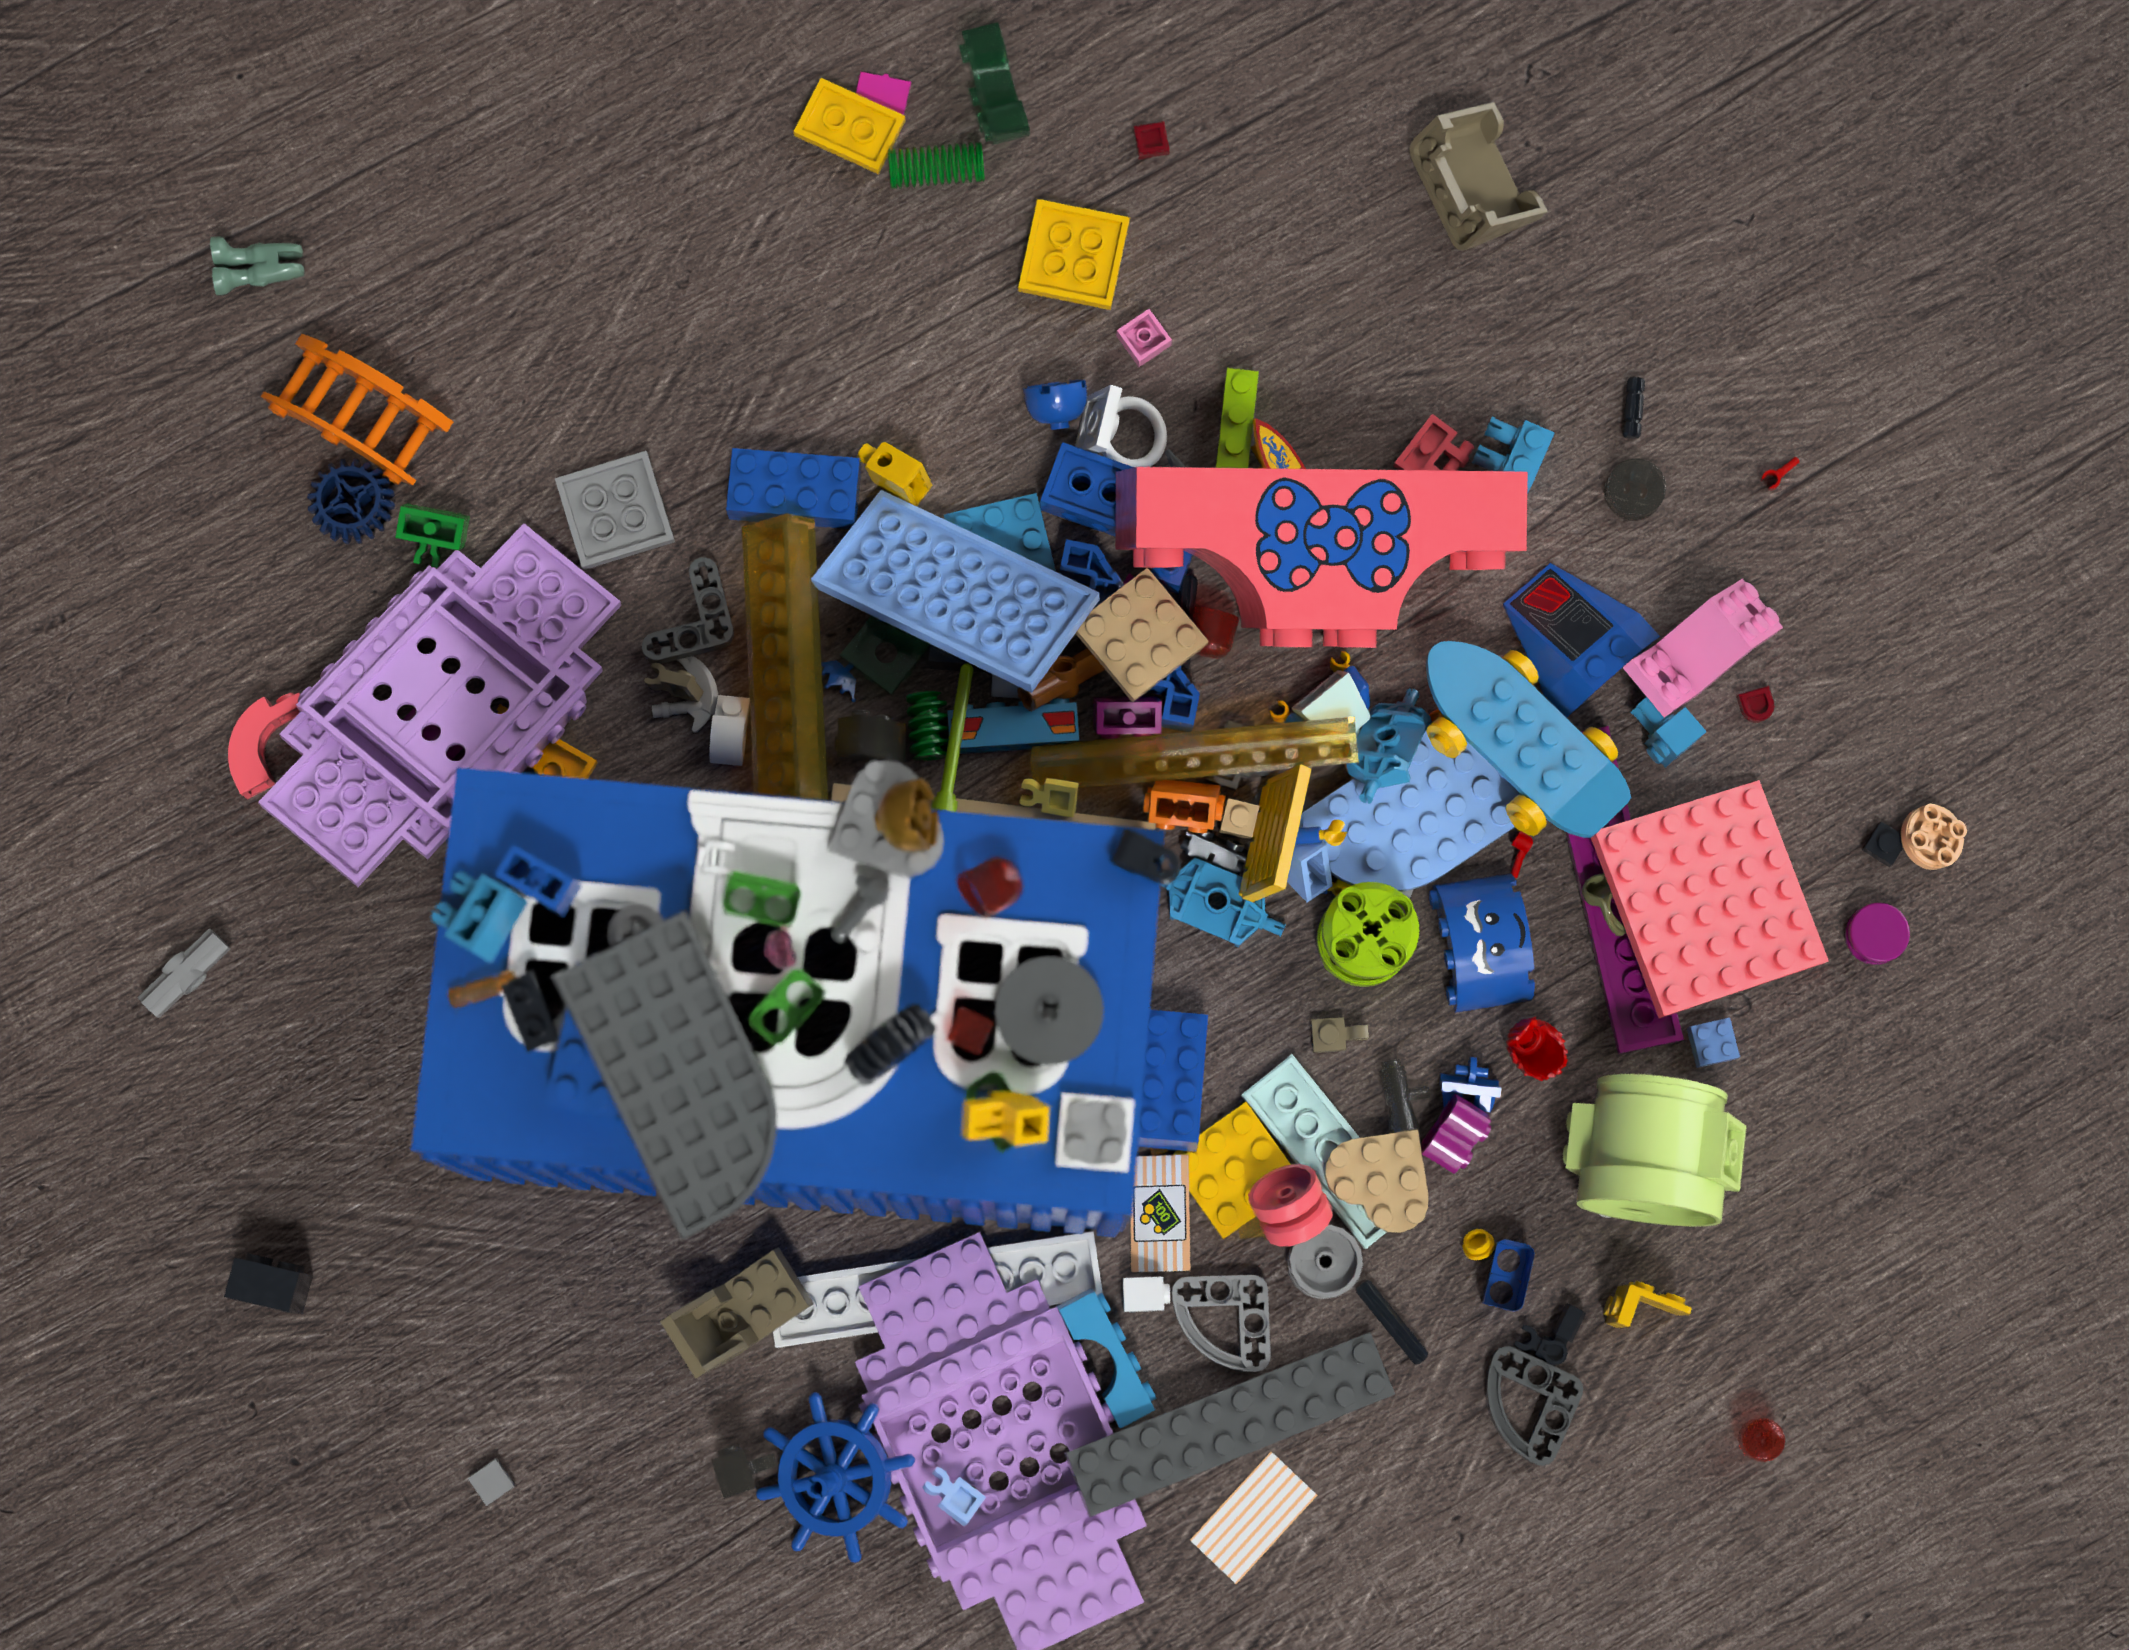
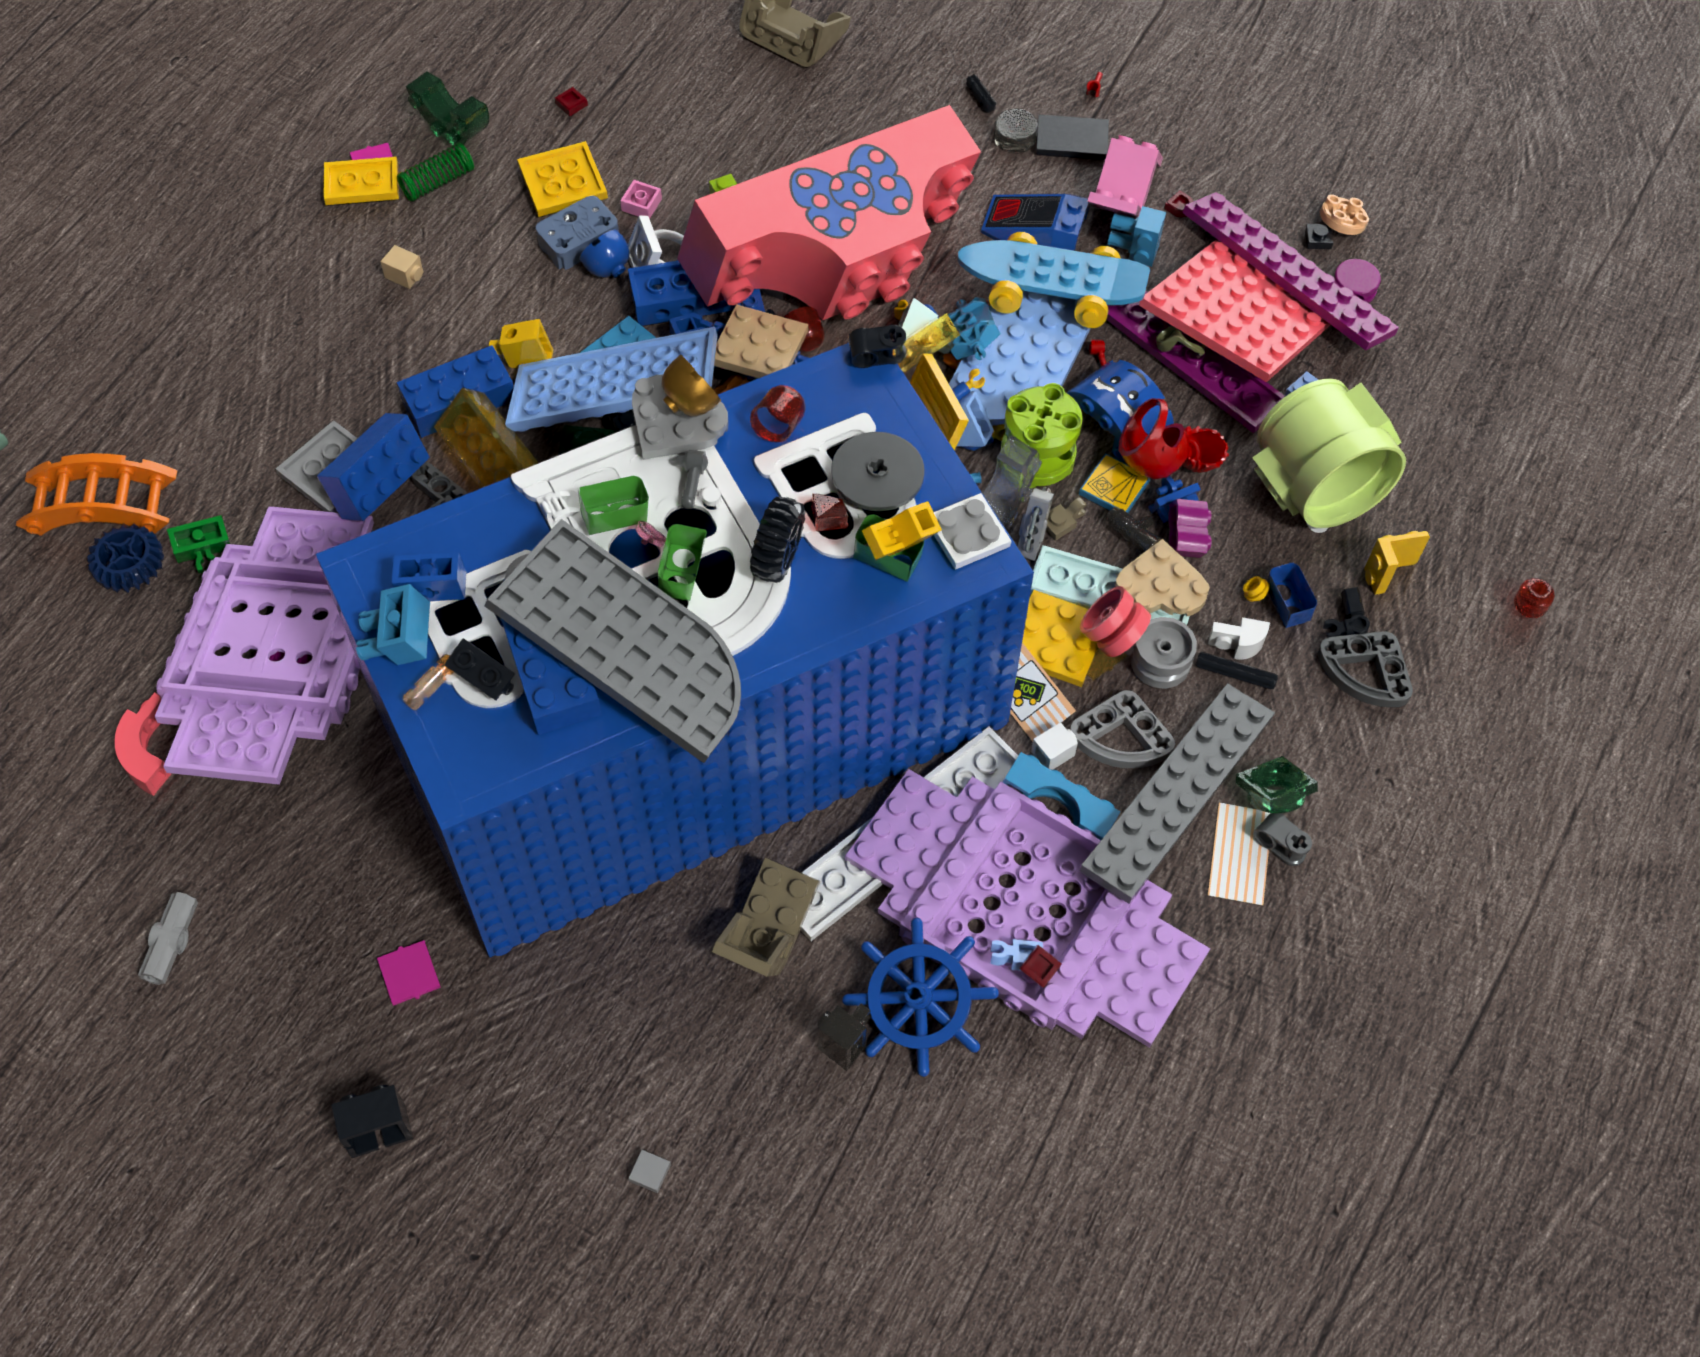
camera: 30 degrees left, 20 degrees down
none -> blue brick [317,413,430,521]
none -> dark pink piece [377,940,441,1006]
none -> tan brick [380,245,423,289]
none -> sand blue axle [536,196,619,270]
none -> clear brick [982,435,1042,527]
none -> light grey piece [1018,487,1054,561]
none -> dark red tile [1019,945,1062,988]
none -> tile [1036,114,1109,160]
none -> yellow tile [1079,453,1150,518]
none -> red piece [1119,398,1190,479]
none -> magenta plate [1183,192,1399,351]
none -> white brick [1208,618,1270,660]
none -> clear green piece [1236,756,1318,813]
none -> dark grey piece [1253,811,1312,866]

